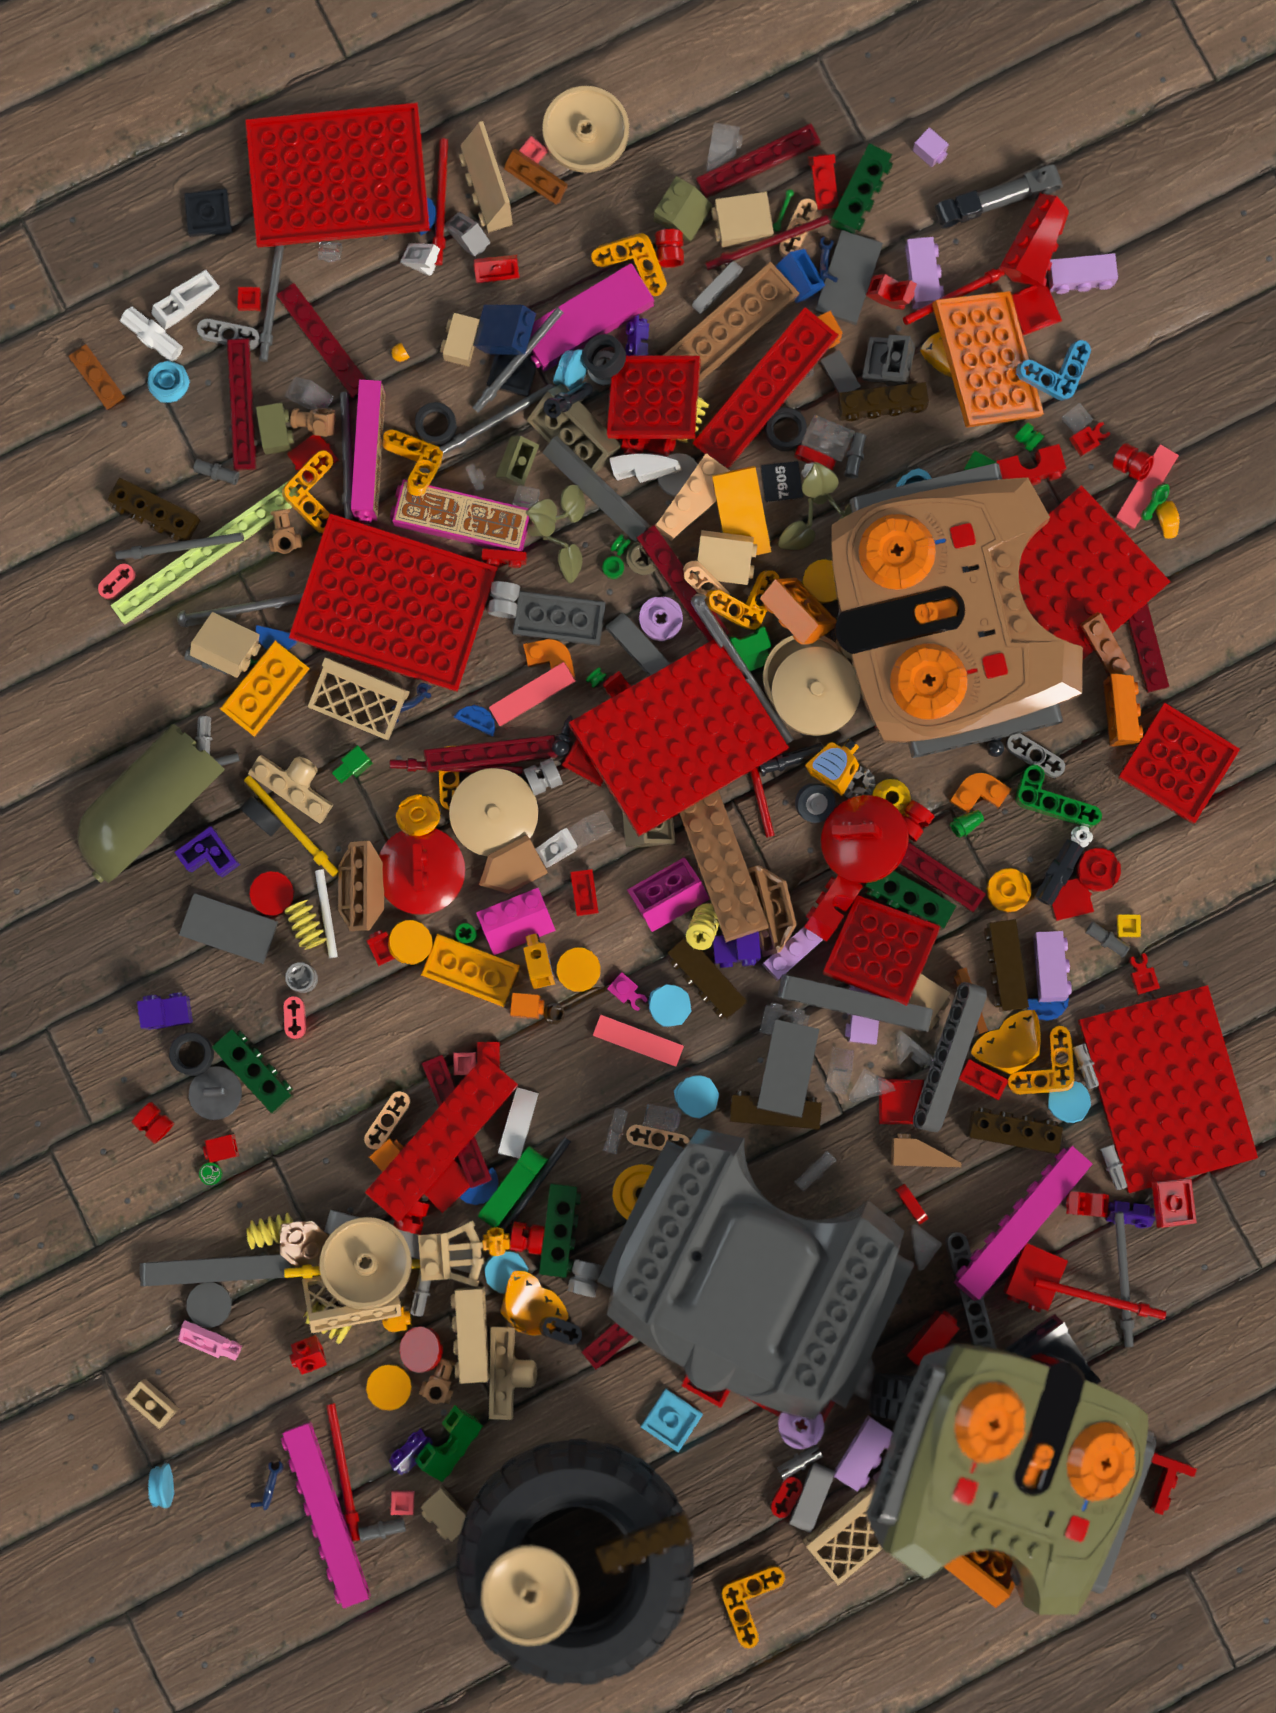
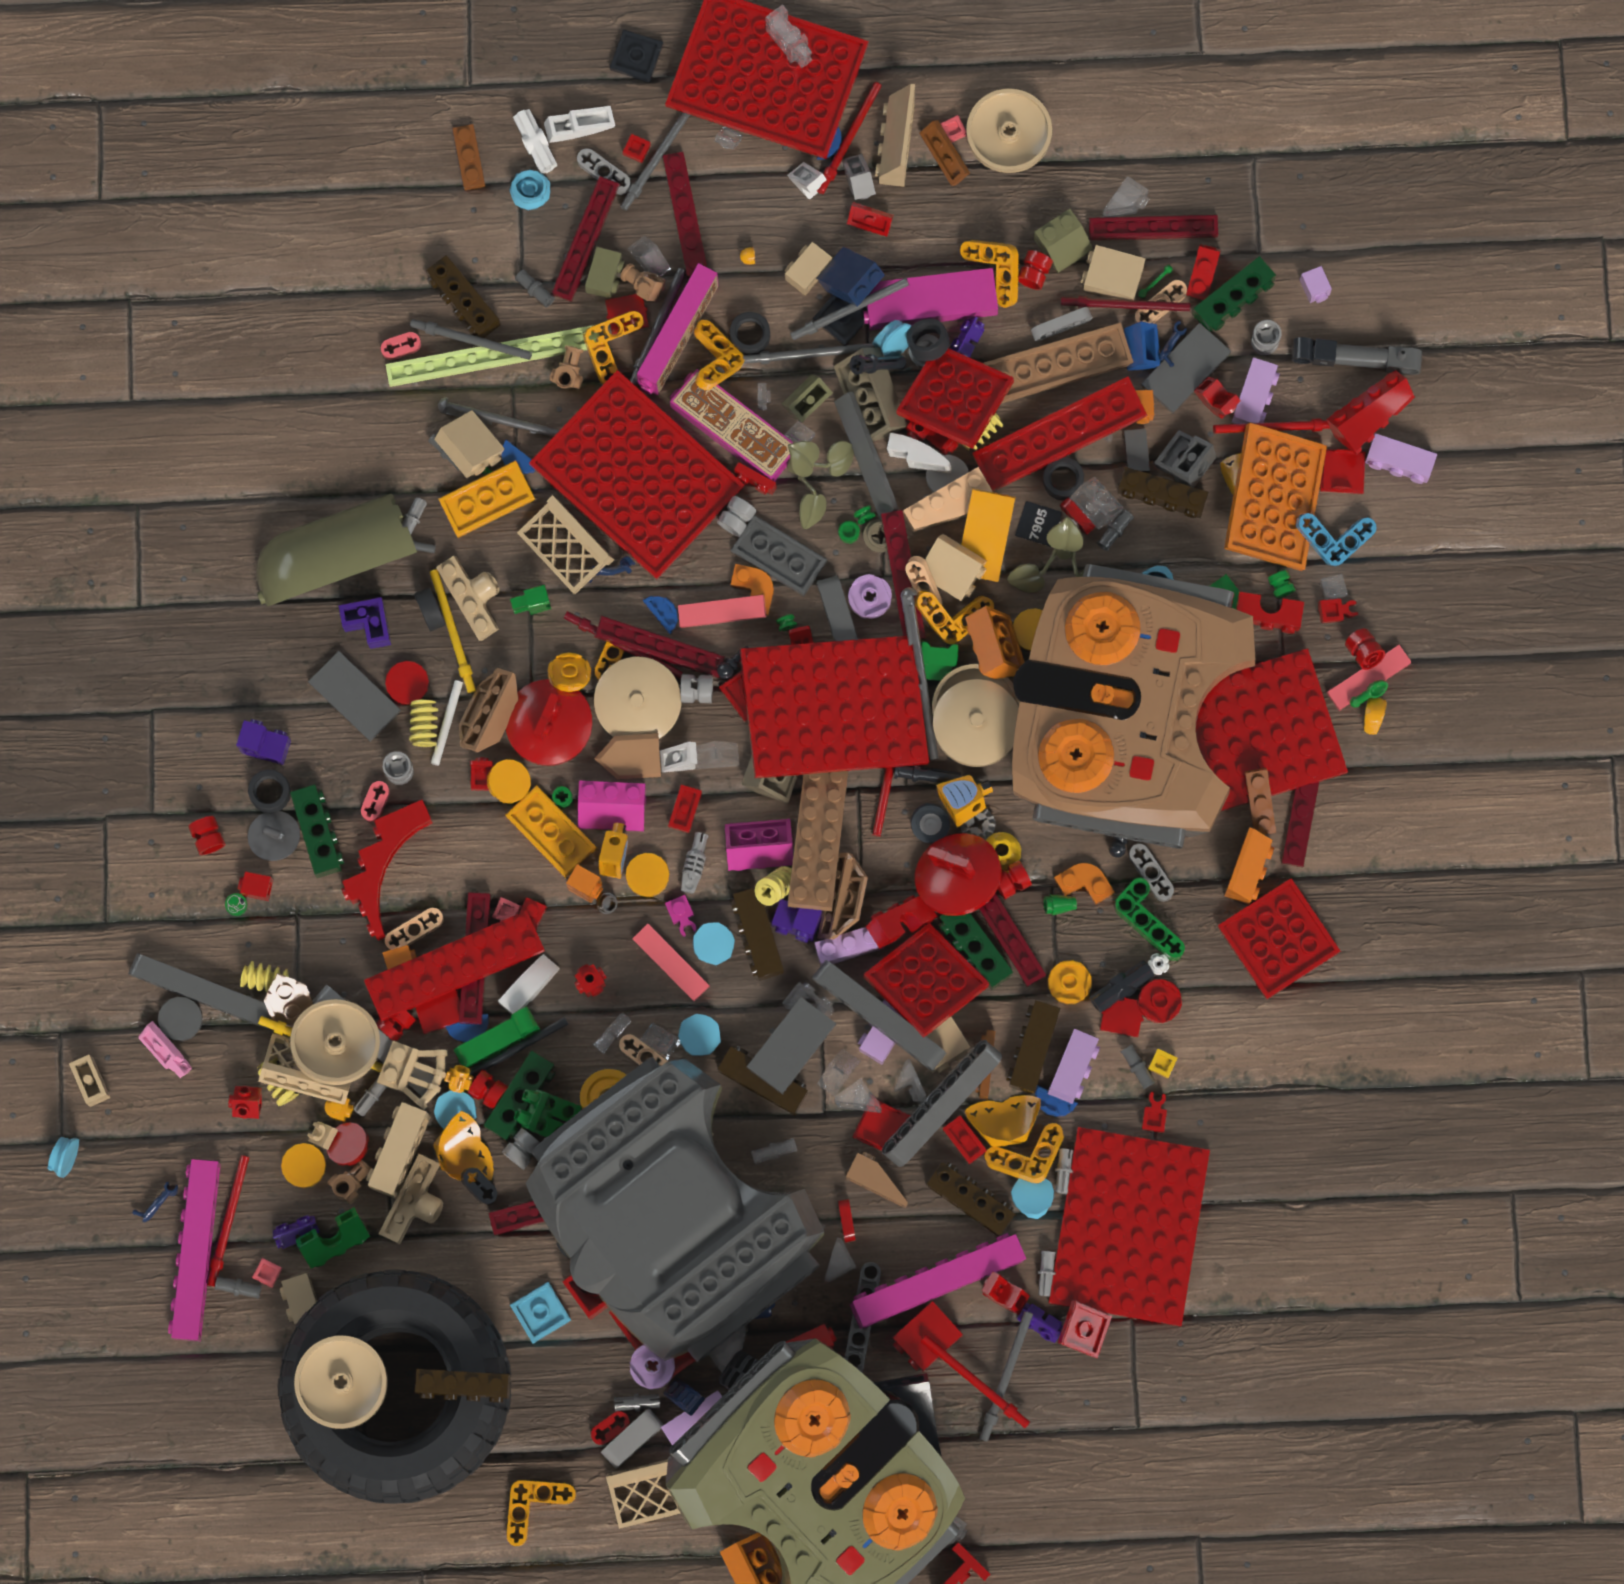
camera: 30 degrees right, 5 degrees down
none -> tan tile [307,1121,338,1150]
none -> red arch [341,800,433,941]
none -> green hips [514,1089,582,1138]
none -> red brick [574,964,607,998]
none -> dark blue slope [663,1377,705,1416]
none -> light grey hinge [681,832,709,894]
none -> clear hips [766,5,812,68]
none -> light grey wheel [1251,320,1281,355]

